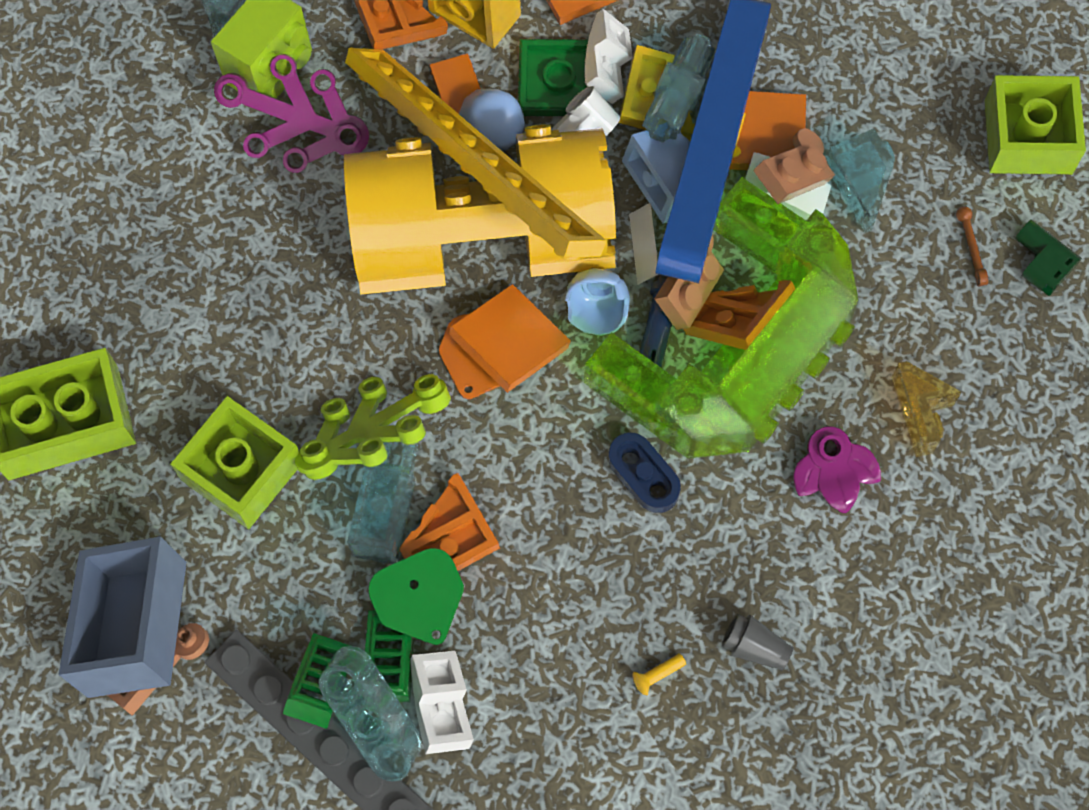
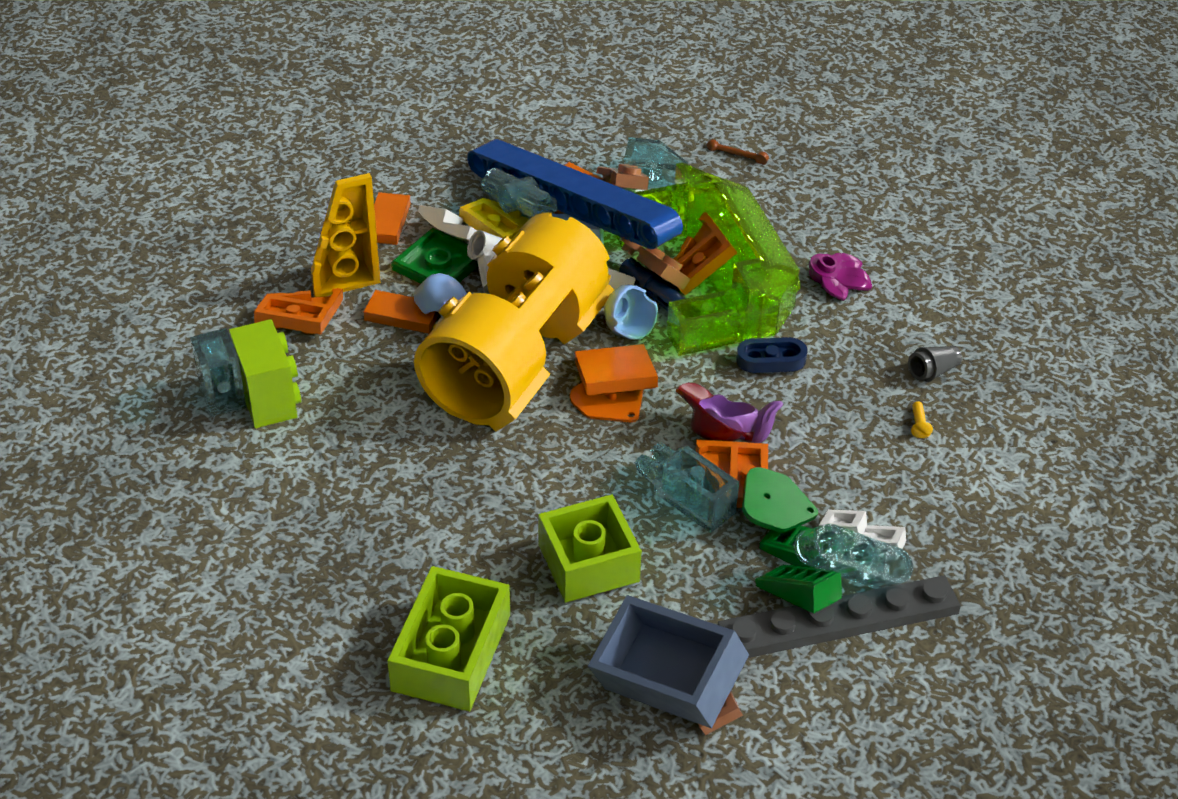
camera: 60 degrees left, 25 degrees down
magenta plant [214,54,369,173] -> none
lime plant [295,374,451,480] -> none
yellow plate [345,48,606,261] -> none
clear yellow slope [892,361,961,457] -> none
lime brick [984,75,1086,175] -> none
dark green piece [1015,219,1082,296] -> none
none -> hair [676,382,783,443]

